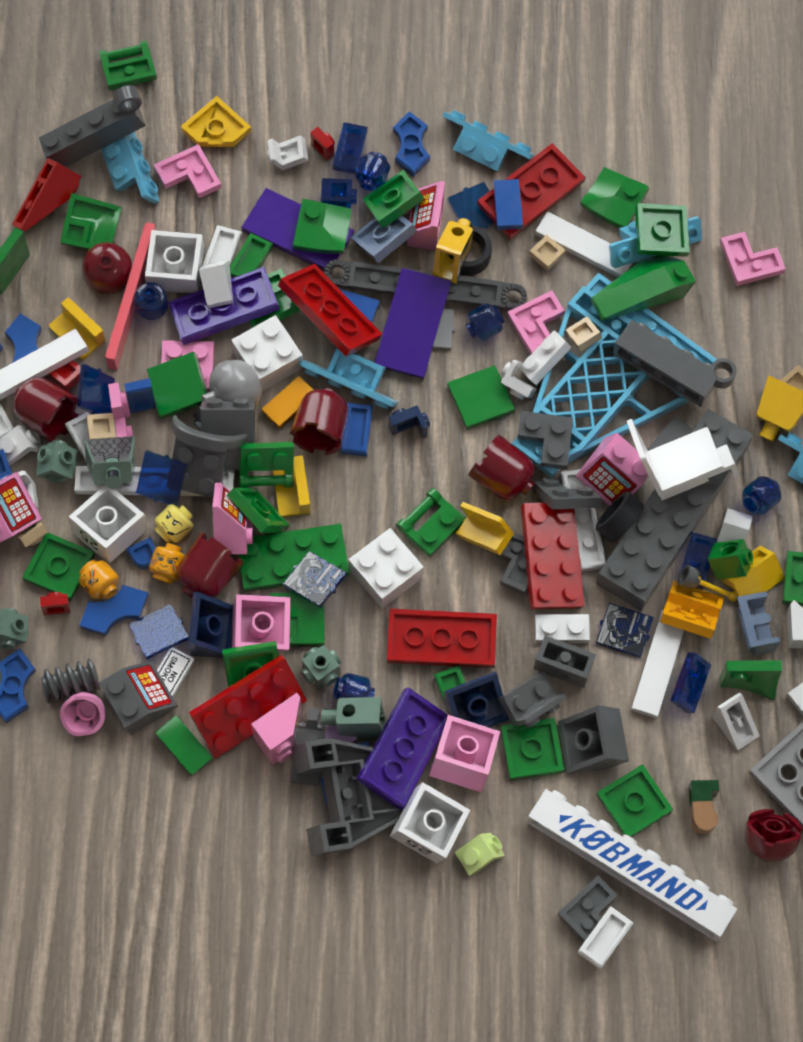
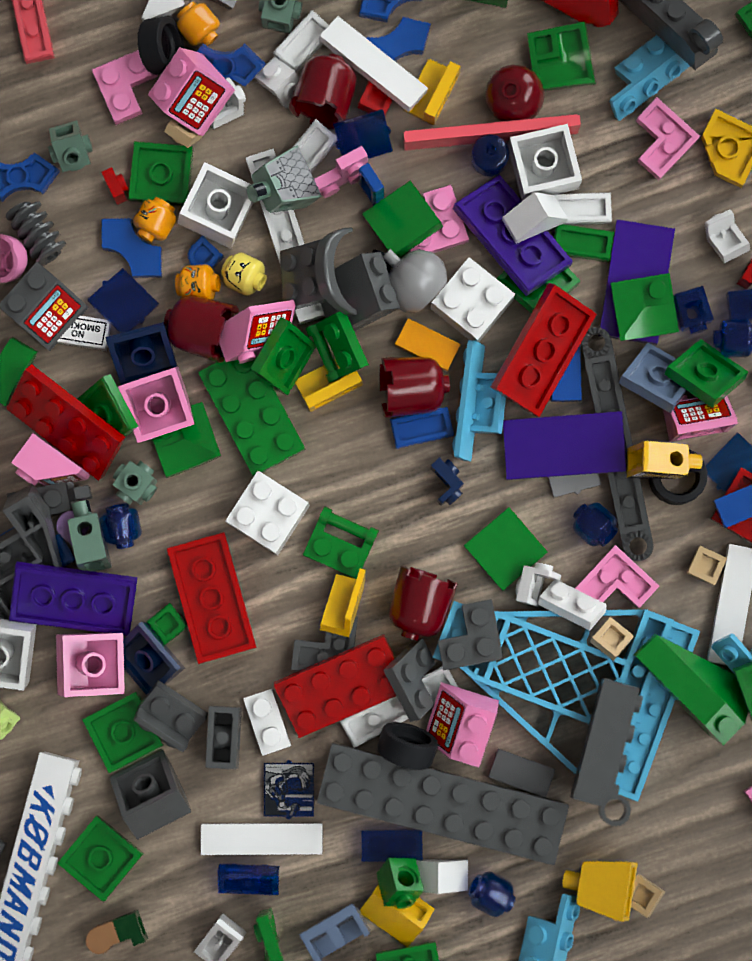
camera: 75 degrees right, 15 degrees up
sand green brick [36,440,77,484] -> none
tan plate [86,413,116,439] -> none
clear blue piece [136,450,187,506] -> none
piece [283,551,347,608] -> none
white piece [627,419,740,500] -> none
light orange slope [660,580,724,639] -> none
dark grey hinge [678,565,738,602] -> none

